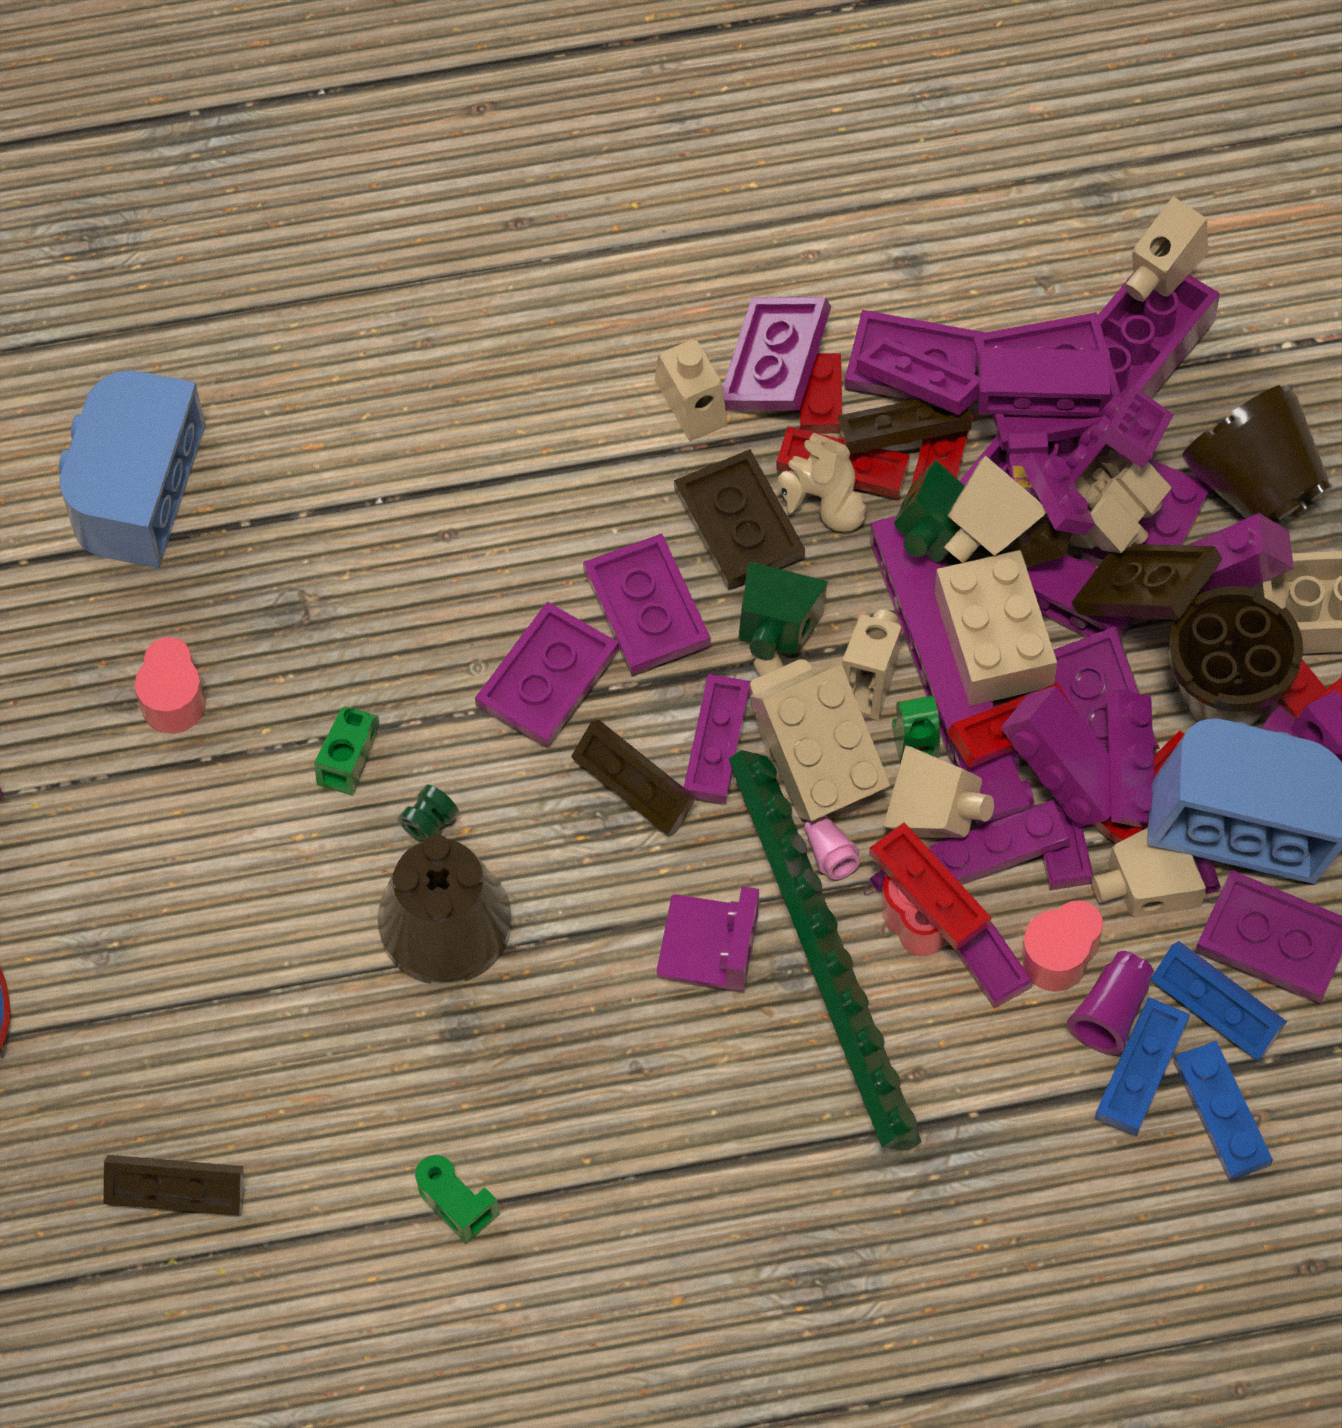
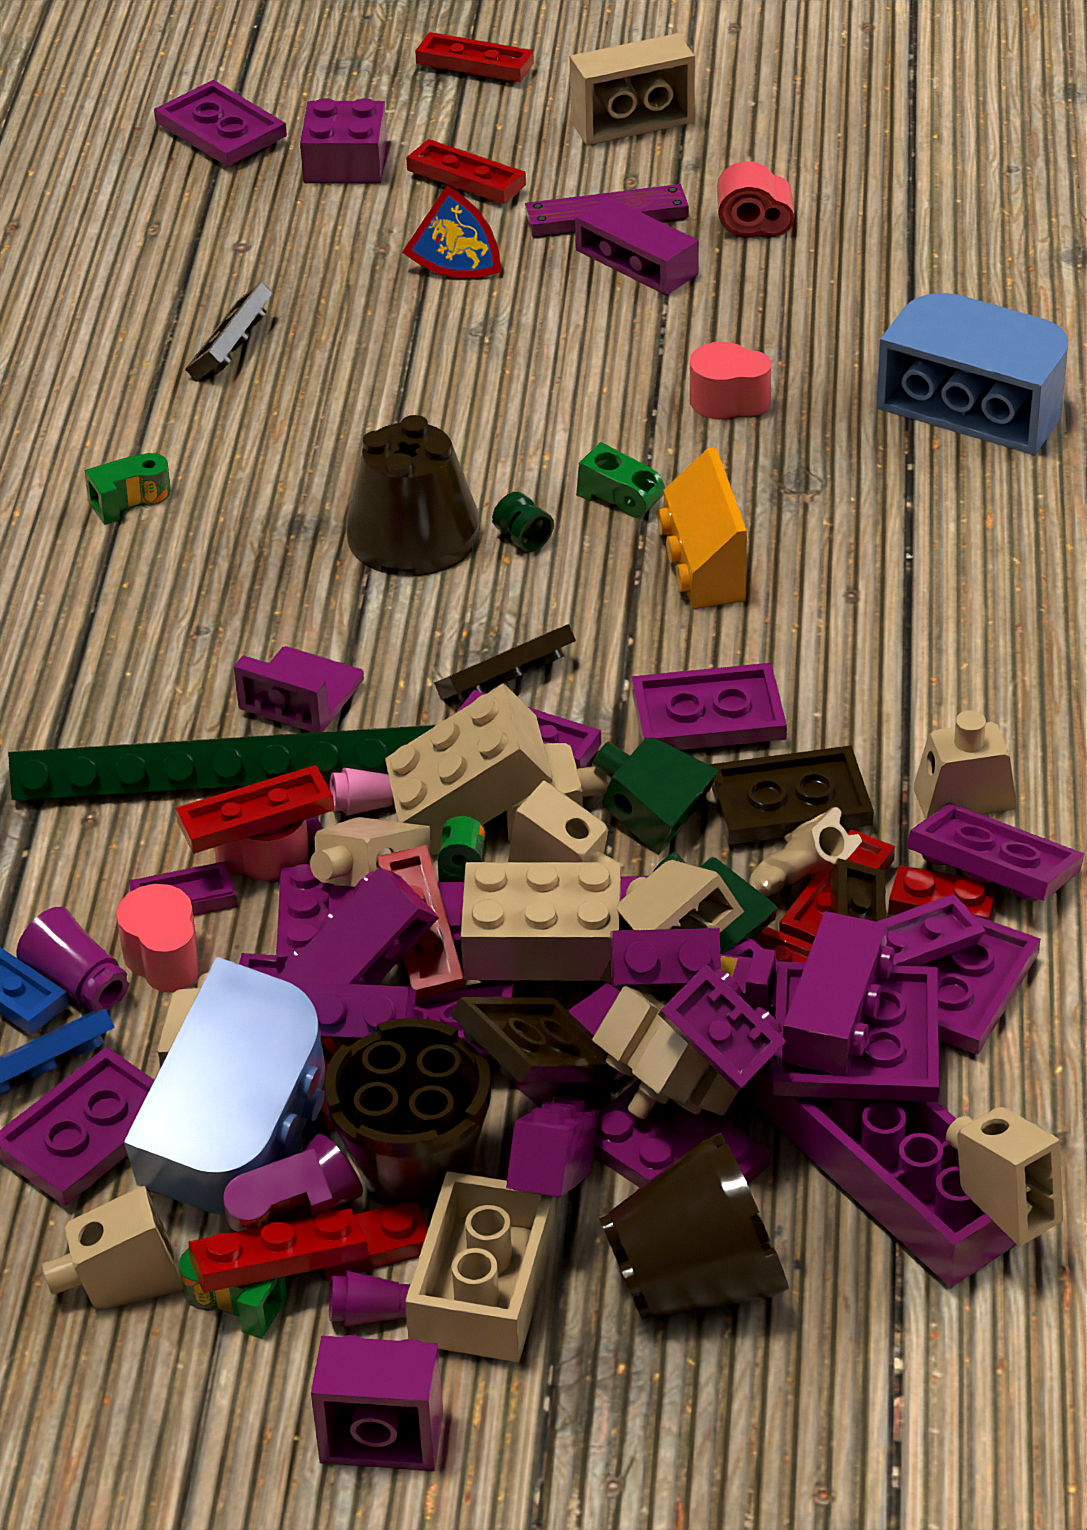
camera: 105 degrees right, 20 degrees down
magenta plate [475,601,619,748] -> none
none -> light orange slope [657,447,747,609]

